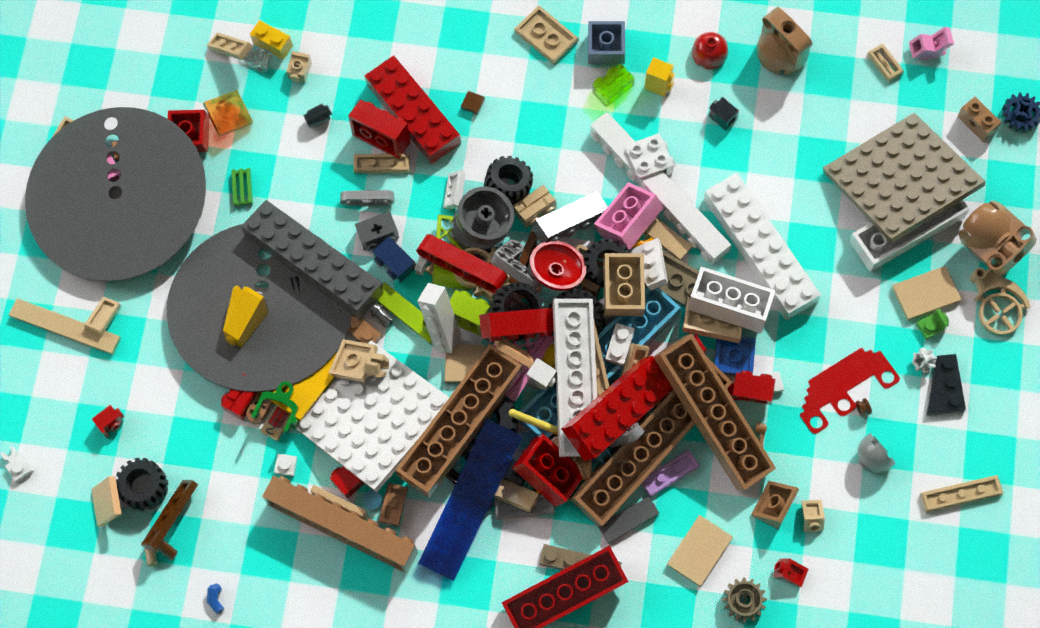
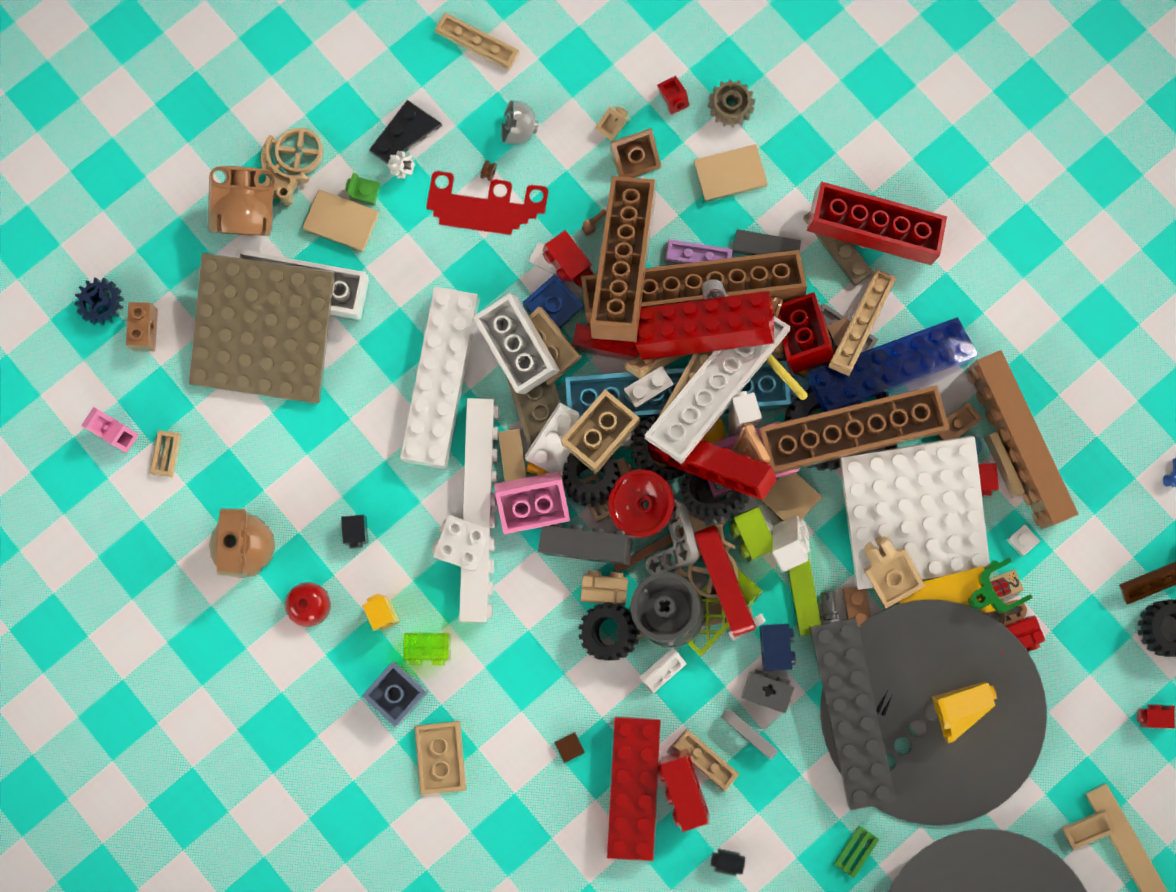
camera: 140 degrees left, 10 degrees up
none -> tan tile [829,269,896,376]

